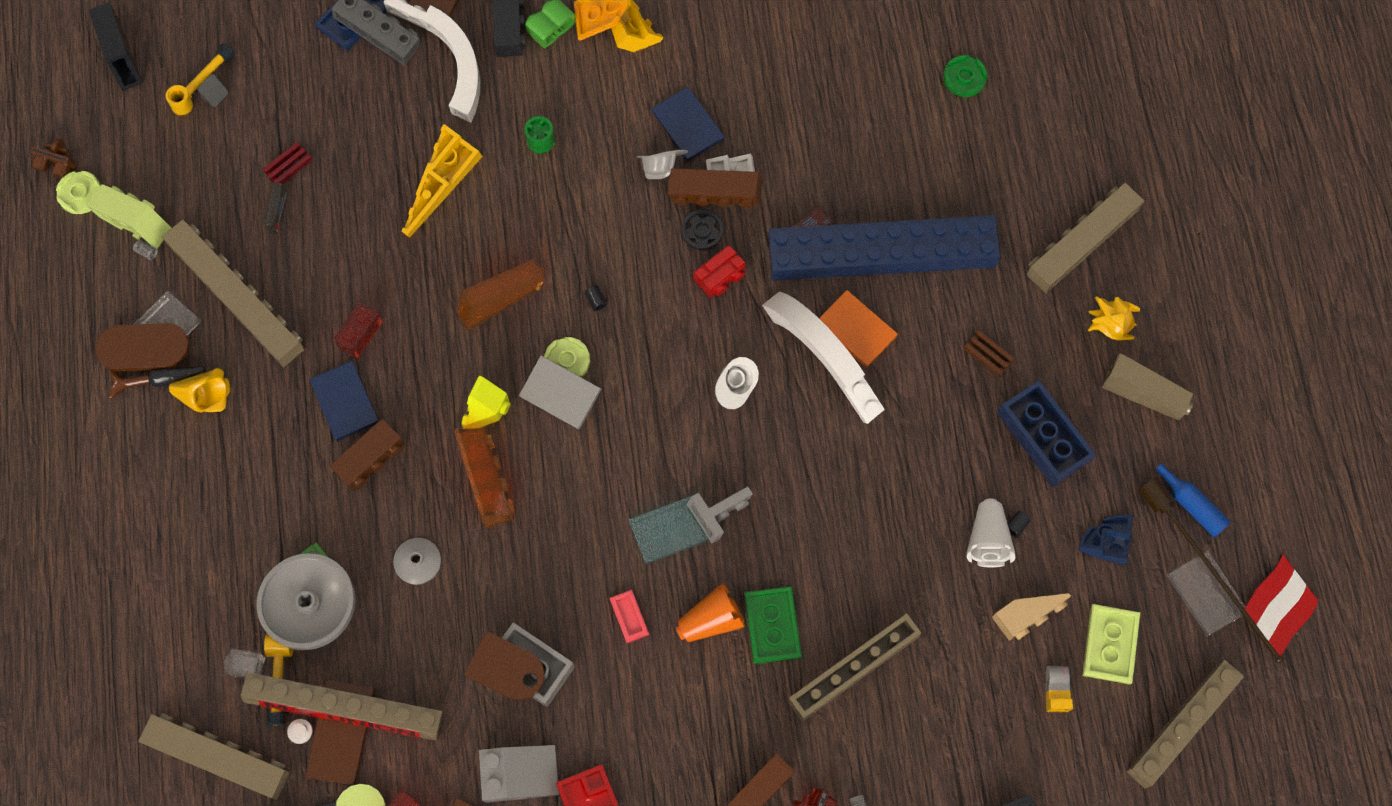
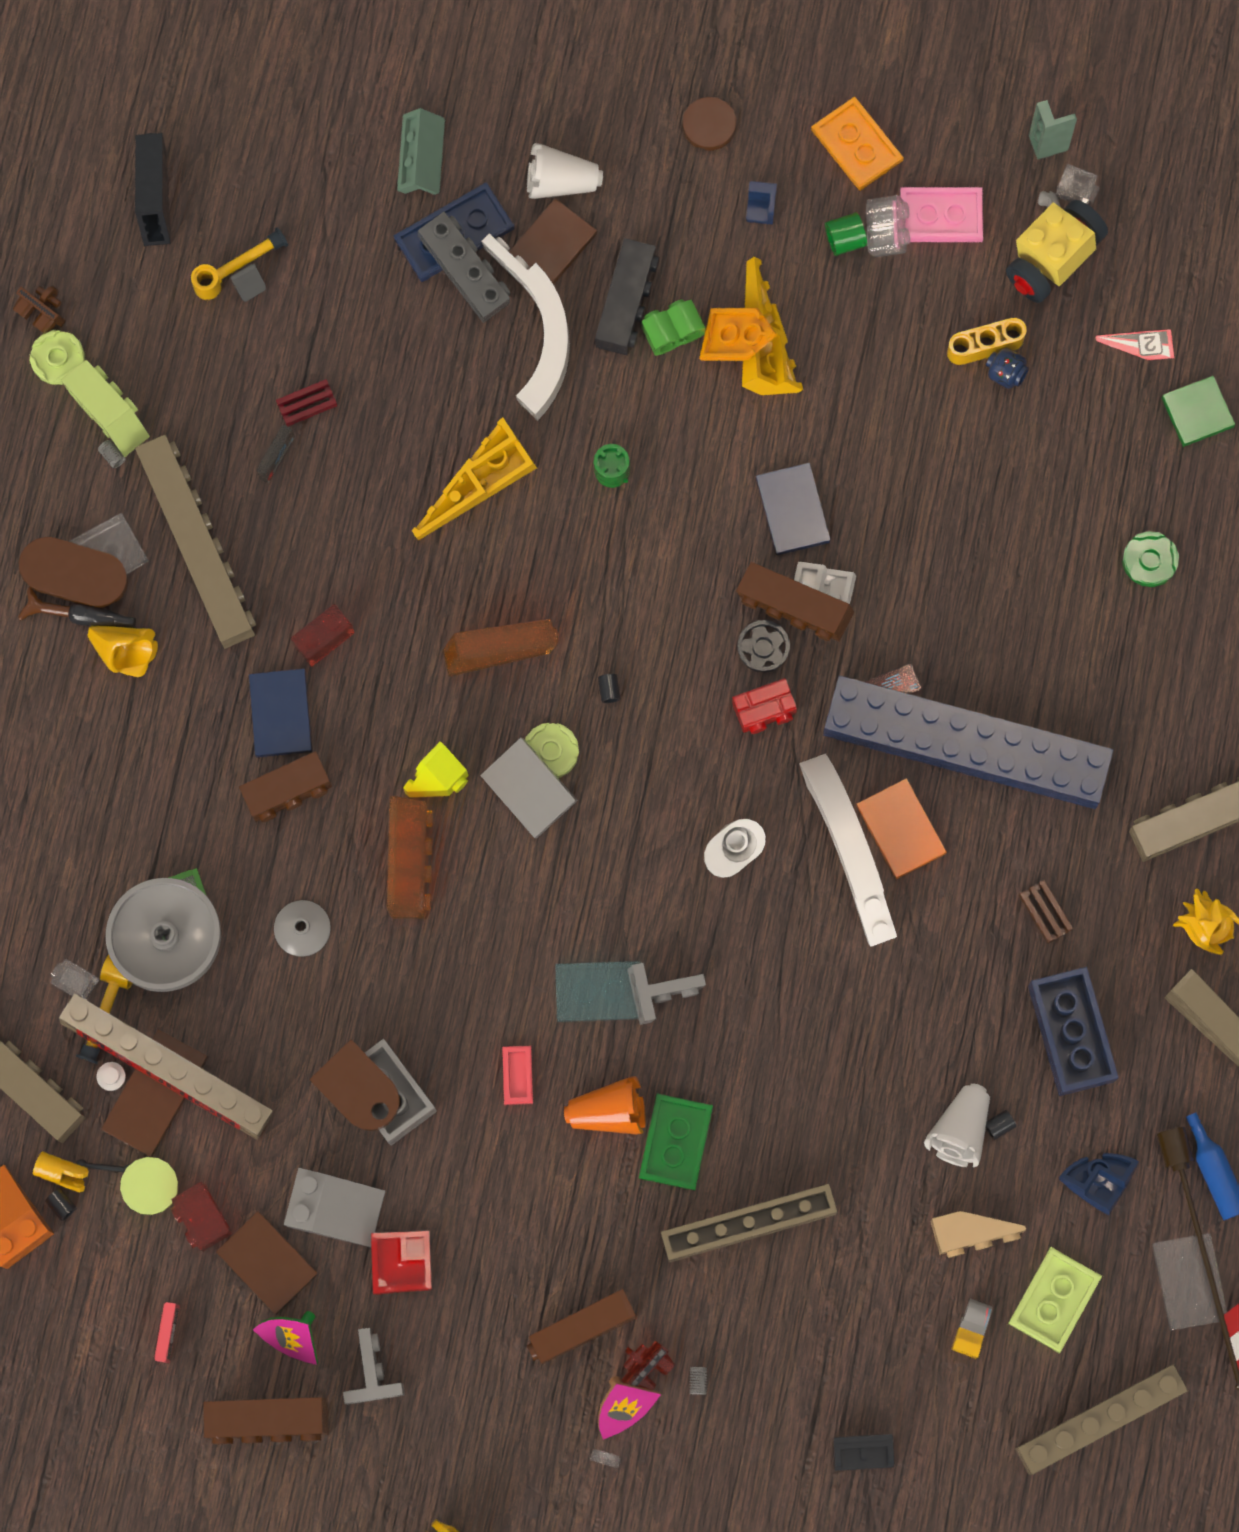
camera: 25 degrees right, 5 degrees up
light grey piece [636,150,688,179] -> none

